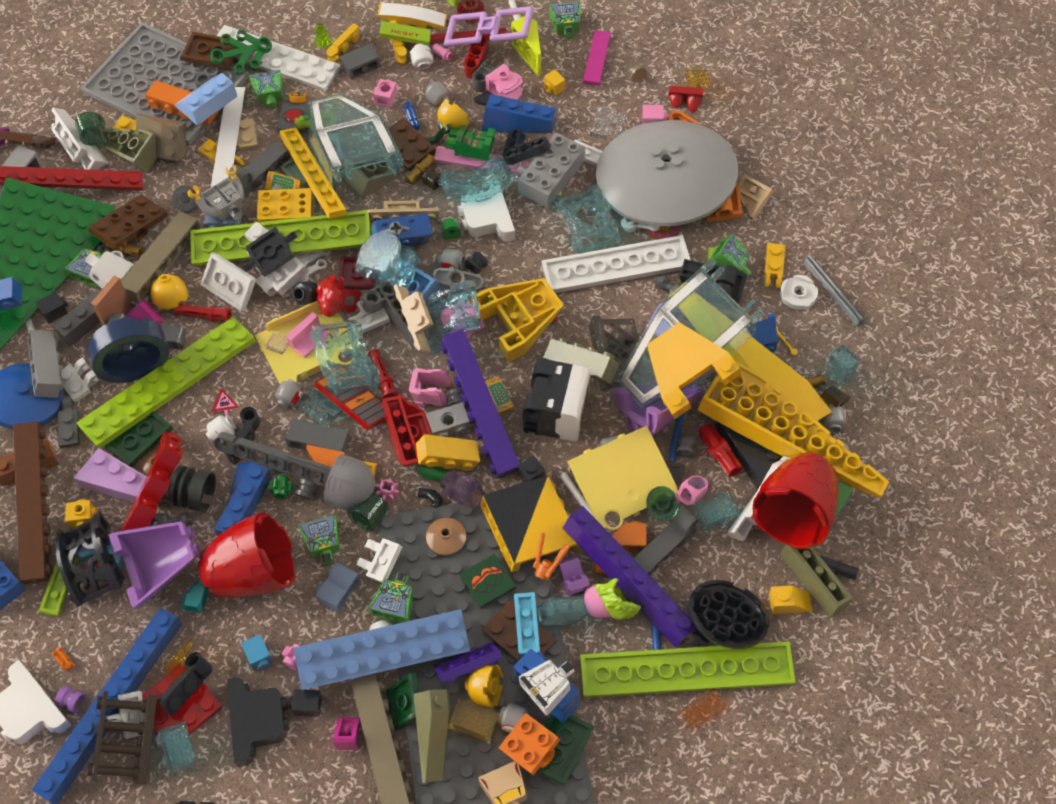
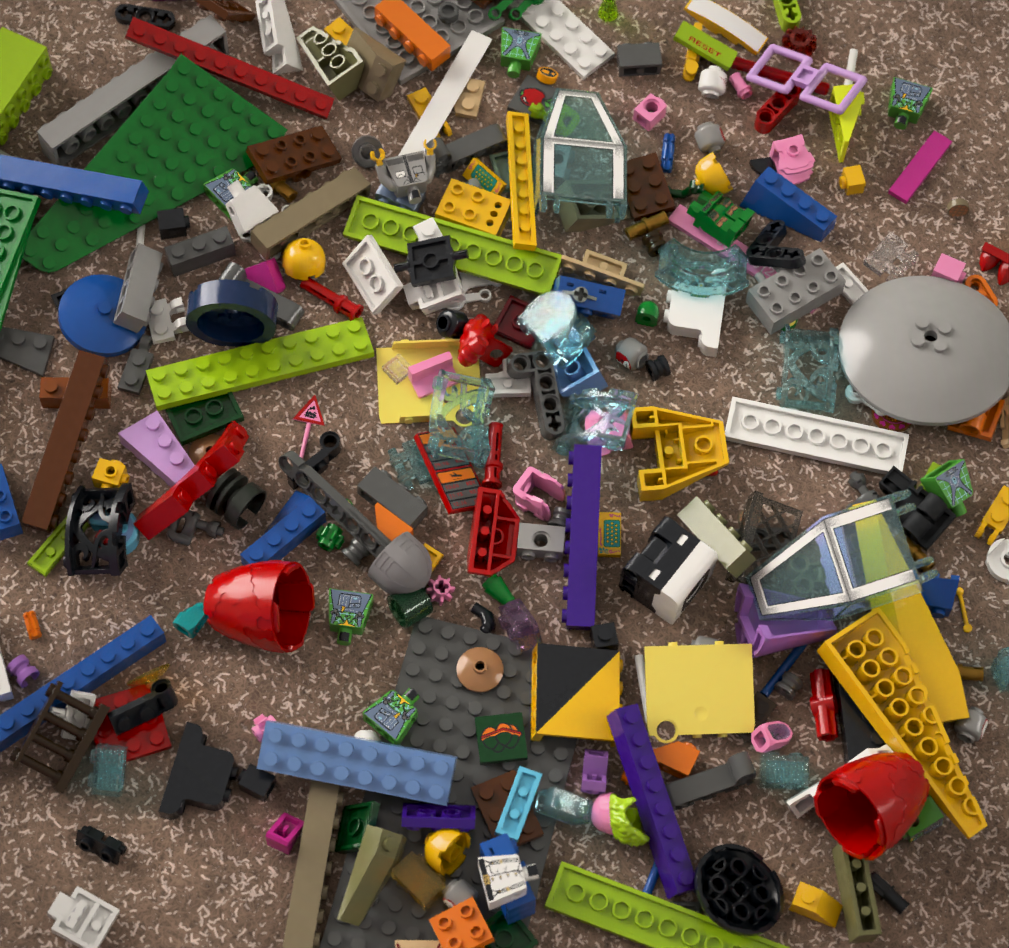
camera: 20 degrees right, 5 degrees up
clear green hat [75,112,107,146] -> none
nougat tile [91,276,133,326] -> none
medium lavender cone [109,521,201,609] -> none
light blue slope [175,73,238,125] -> none
white head [206,415,236,443] -> none
dark azure brick [241,634,273,671] -> none
light grey head [275,379,303,409] -> none
sand blue brick [315,563,360,612] -> none
yellow hinge [326,23,360,63] -> none
white plate [357,538,402,583] -> none
tan bracket [394,284,433,354] -> none
yellow brick [416,434,480,471] -> none
light grey connector [433,268,485,290] -> none
dark grey piece [472,61,498,92] -> none
orange plant [532,532,571,581] -> none
clear green hat [646,486,680,522] -> none
yellow wedge [647,322,741,419] -> none
dark brown slope [821,386,851,408] -> none

